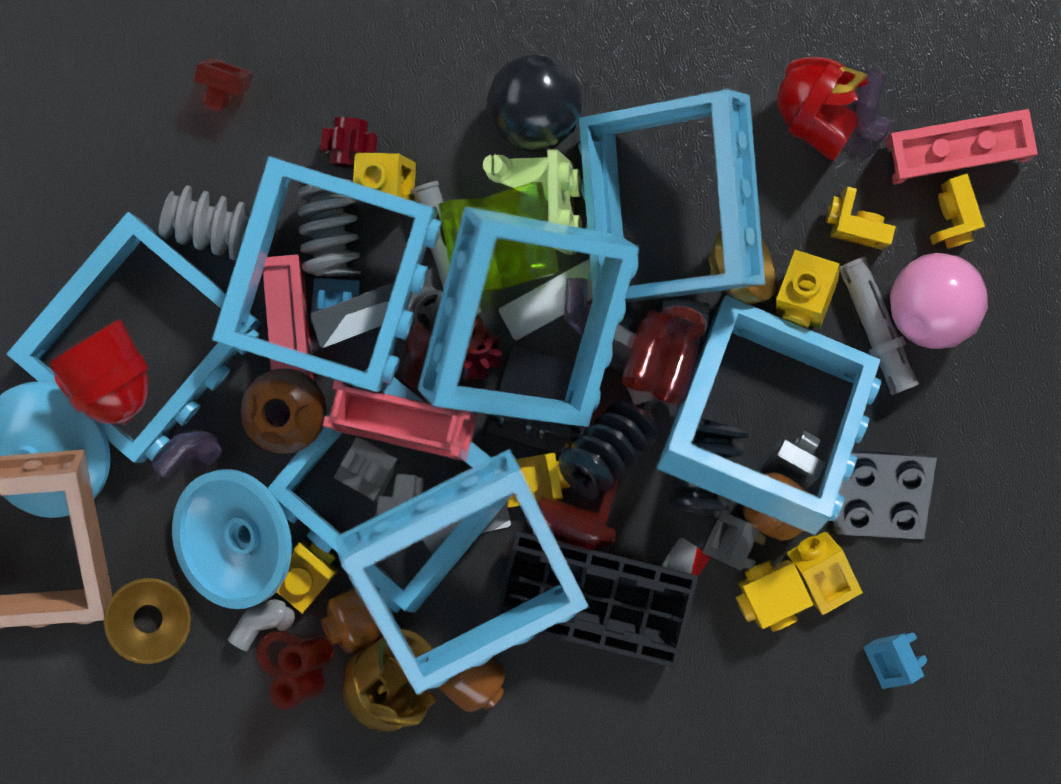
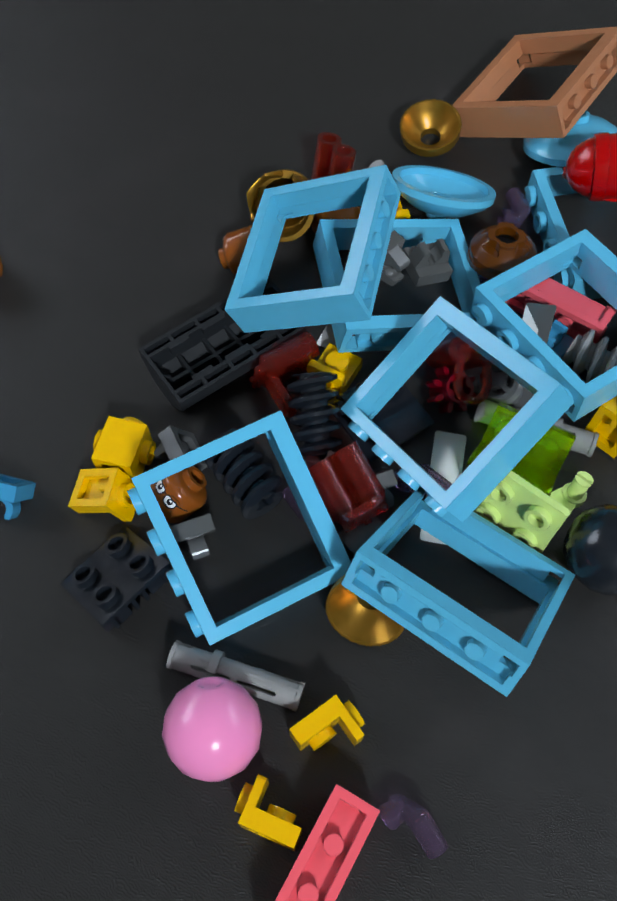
camera: 130 degrees right, 25 degrees down
coral container [323,380,478,461] -> none
light grey sticker [662,537,710,576] -> none
yellow brick [776,250,840,329] -> none
red helmet [777,57,869,162] -> none

